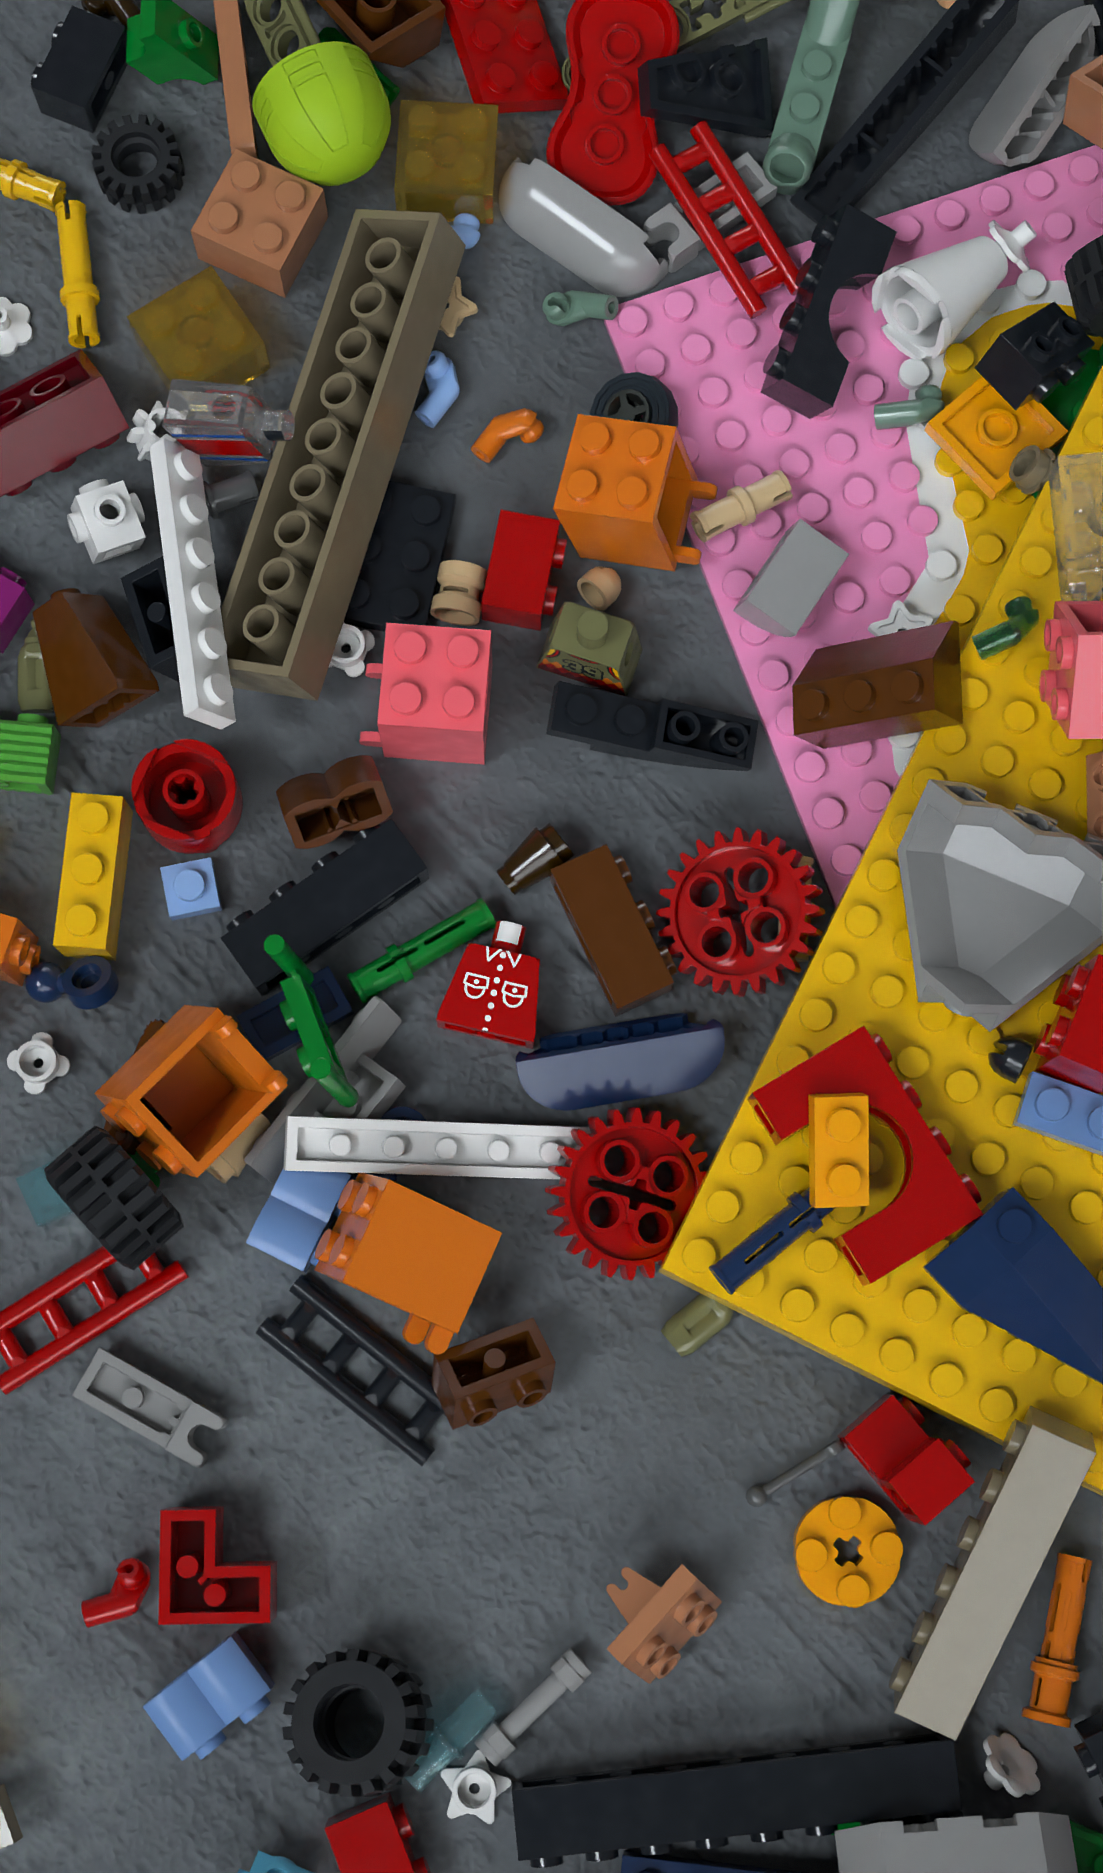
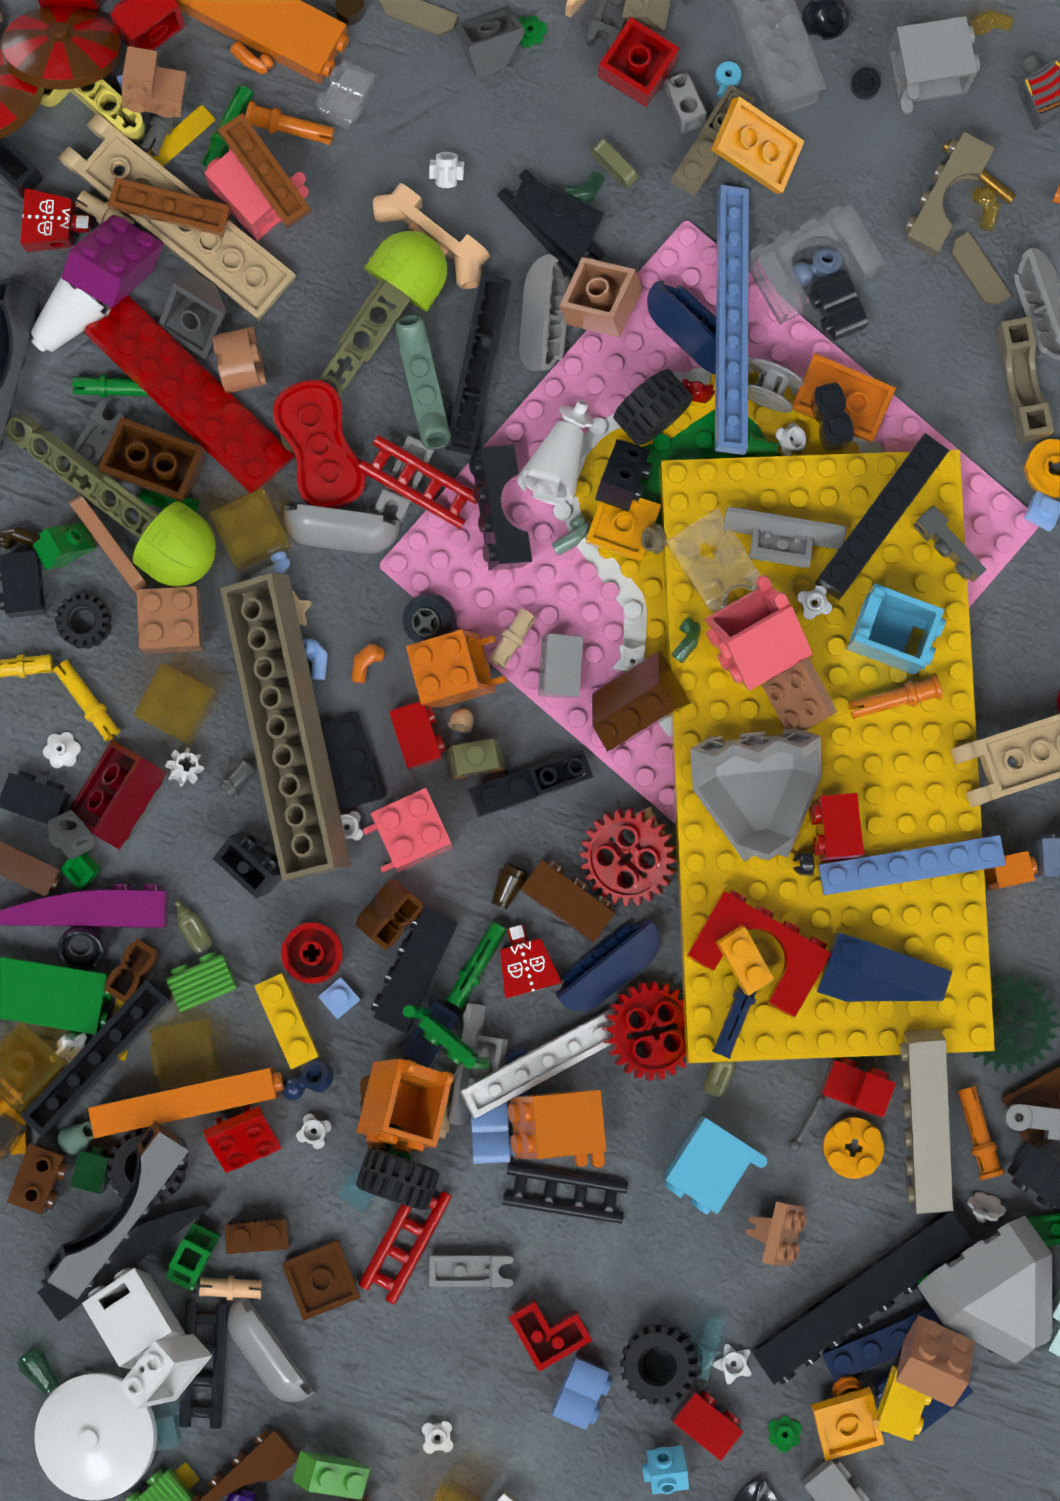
camera: 30 degrees left, 5 degrees up
reddish brown slope [32,588,160,728] -> none
white brick [67,479,146,564] -> none
red arm [81,1557,151,1628] -> none
white plate [149,437,236,730] -> none
clear torso [162,379,295,467] -> none
tan wheel [430,560,488,626] -> none
reddish brown brick [432,1318,556,1430] -> none
light grey bar [474,1648,592,1766] -> none
sand green arm [542,290,619,327] -> none
black wing [638,38,774,138] -> none
none -> medium azure container [662,1116,767,1215]

